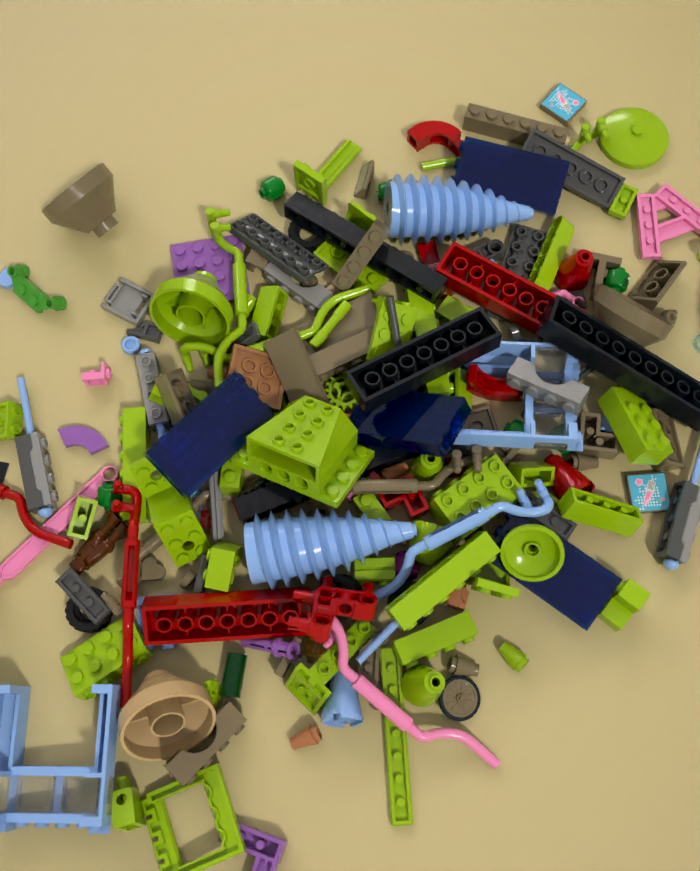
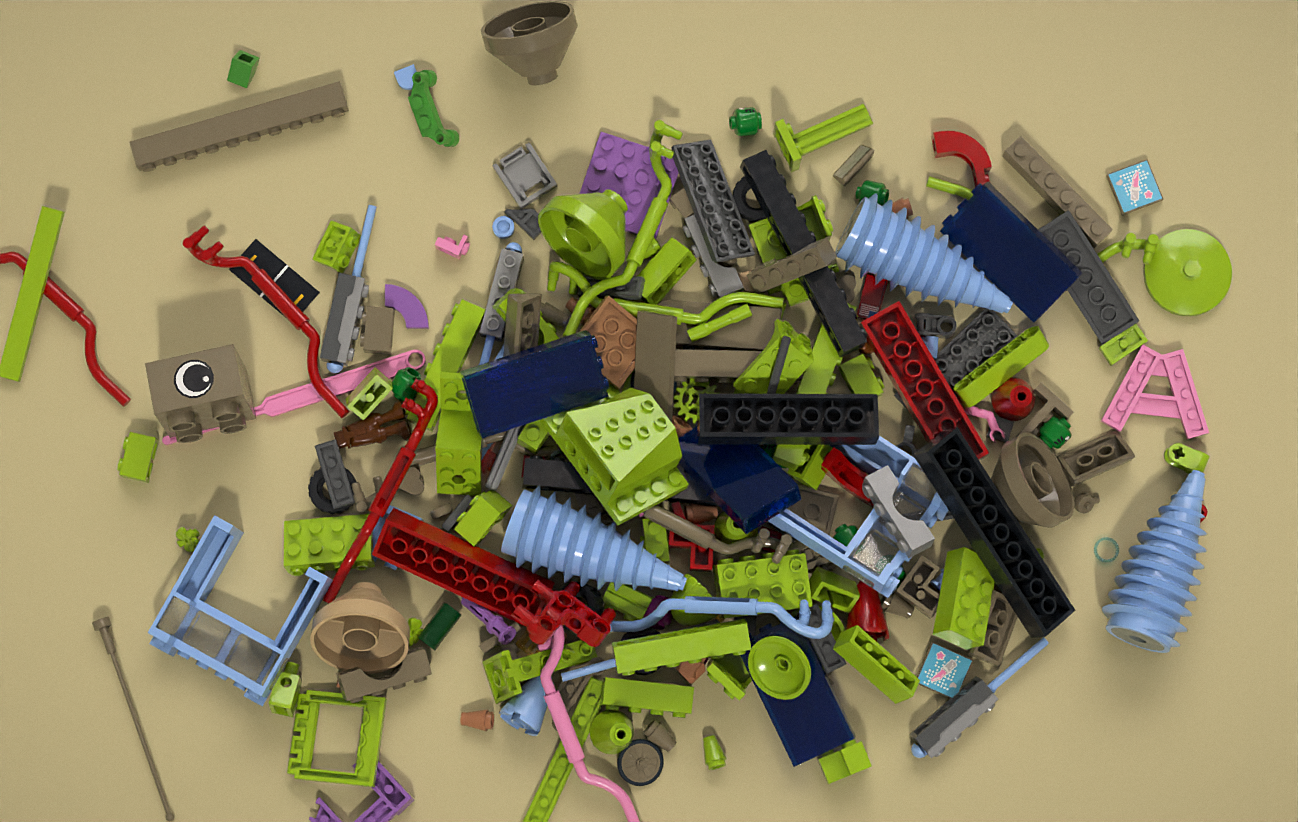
camera: 25 degrees right, 10 degrees up
none -> dark tan brick [360,306,395,355]

